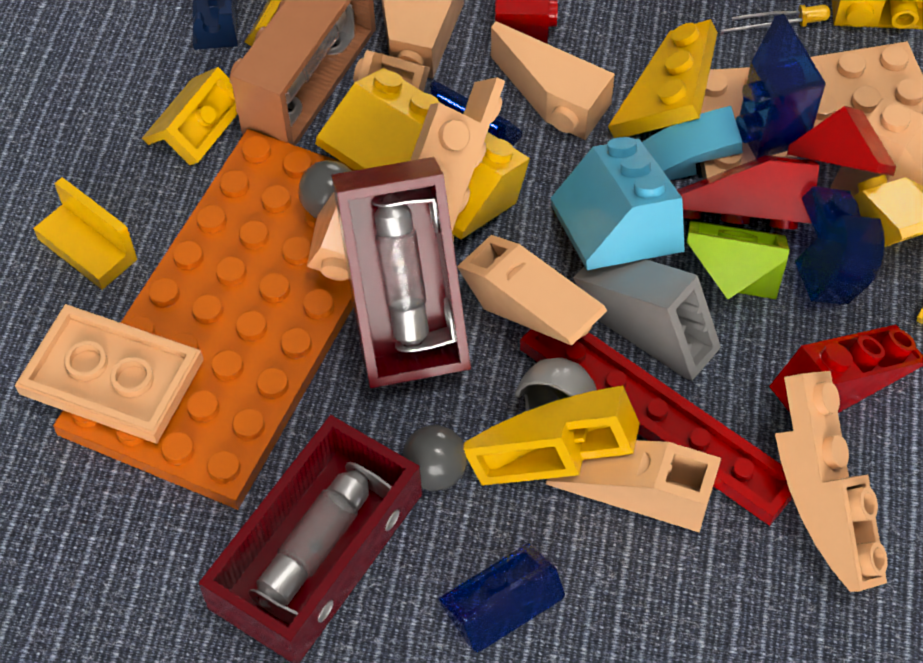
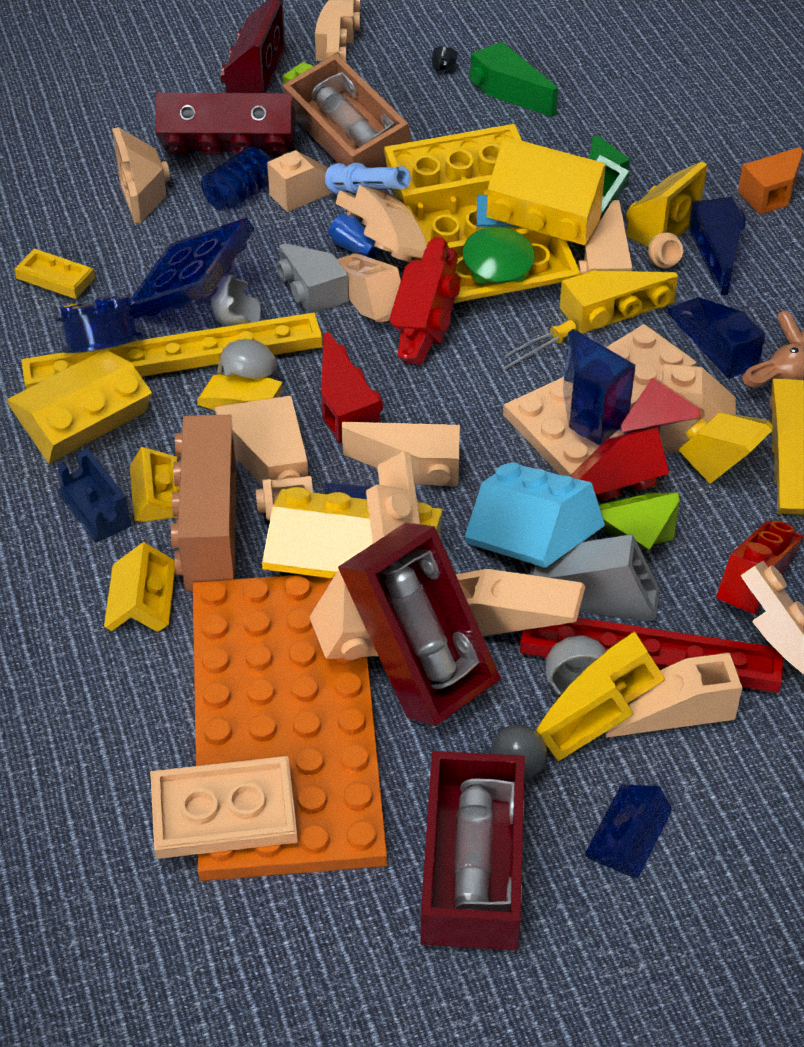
camera: 30 degrees left, 10 degrees down
yellow panel [33,177,138,290] -> none
dark grey piece [298,160,352,218] -> none
yellow wing [608,19,718,138] -> none
medium azure slope [642,106,743,180] -> none
clear blue brick [795,186,885,304] -> none

